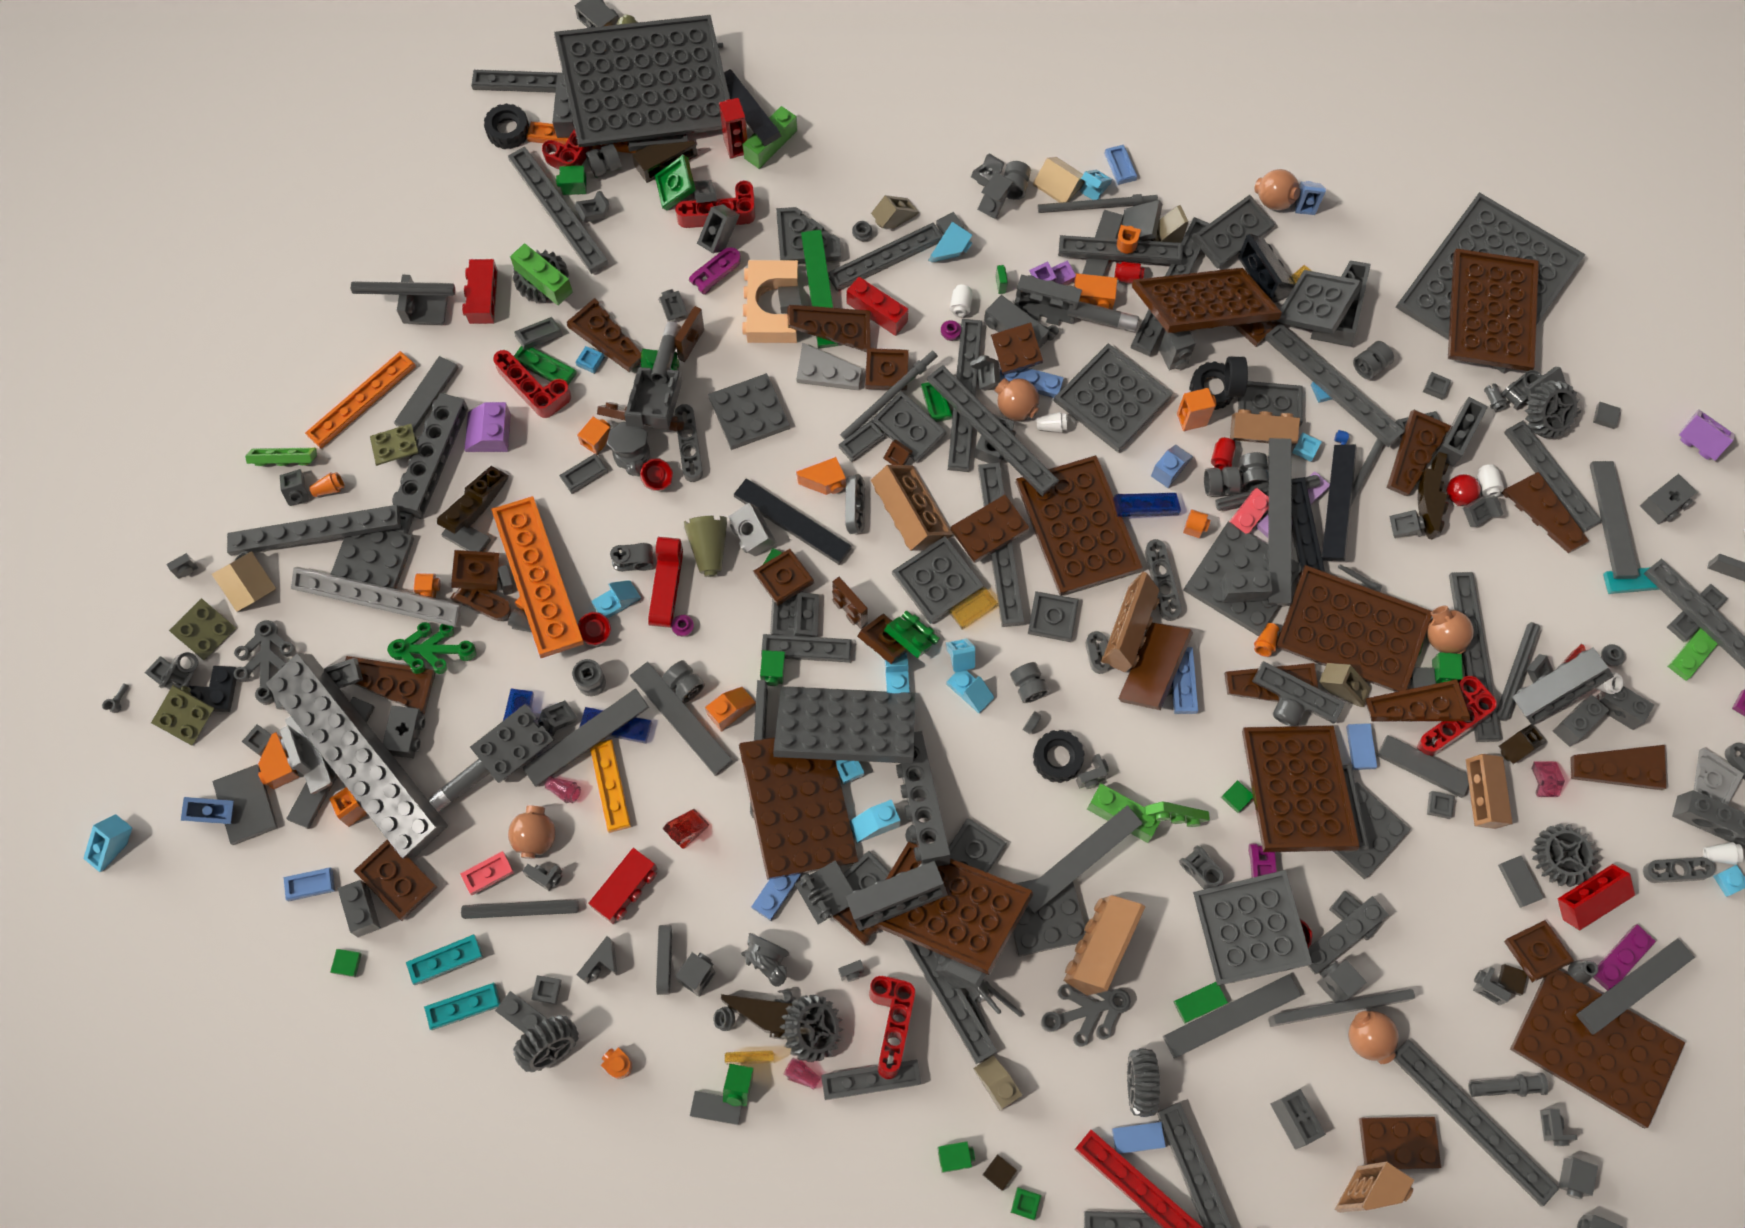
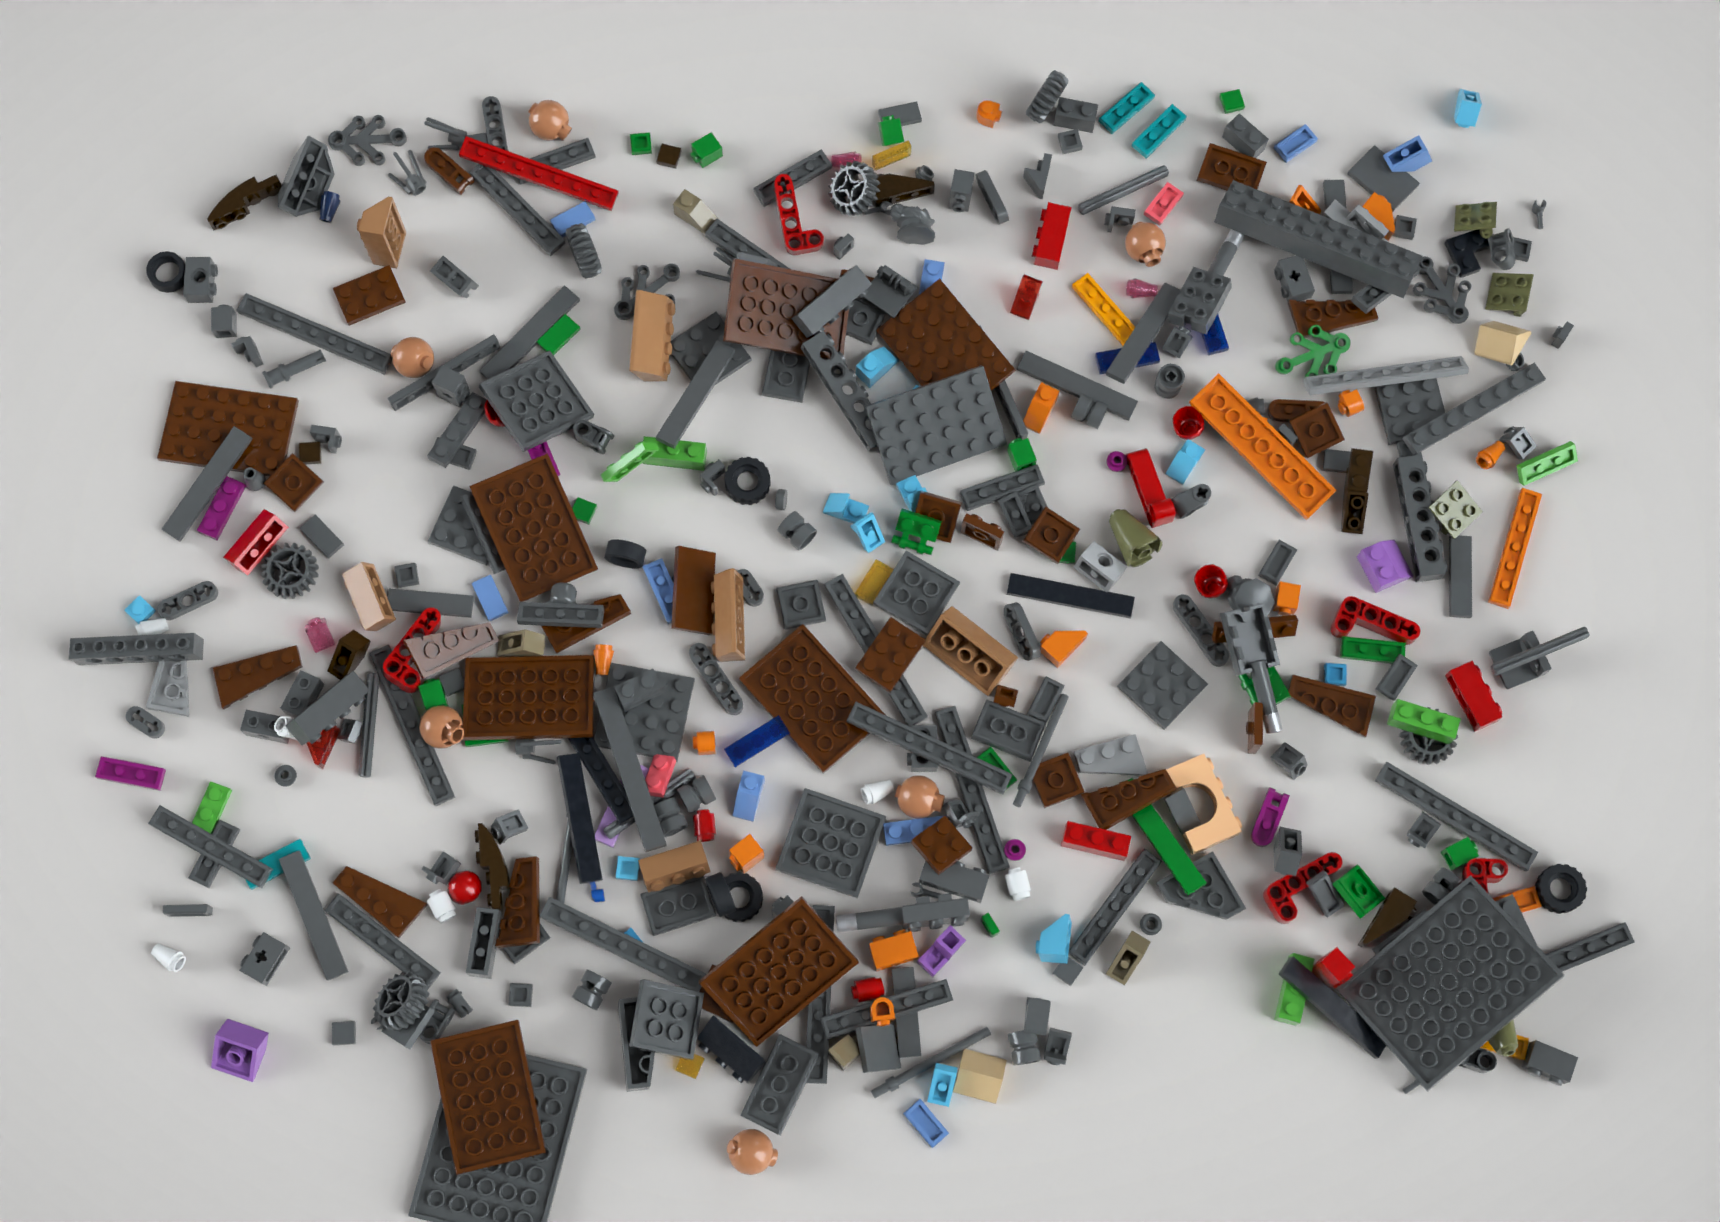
camera: 155 degrees right, 5 degrees up
medium blue slope [1295,181,1326,215] -> none
none -> black tyre [604,539,647,569]

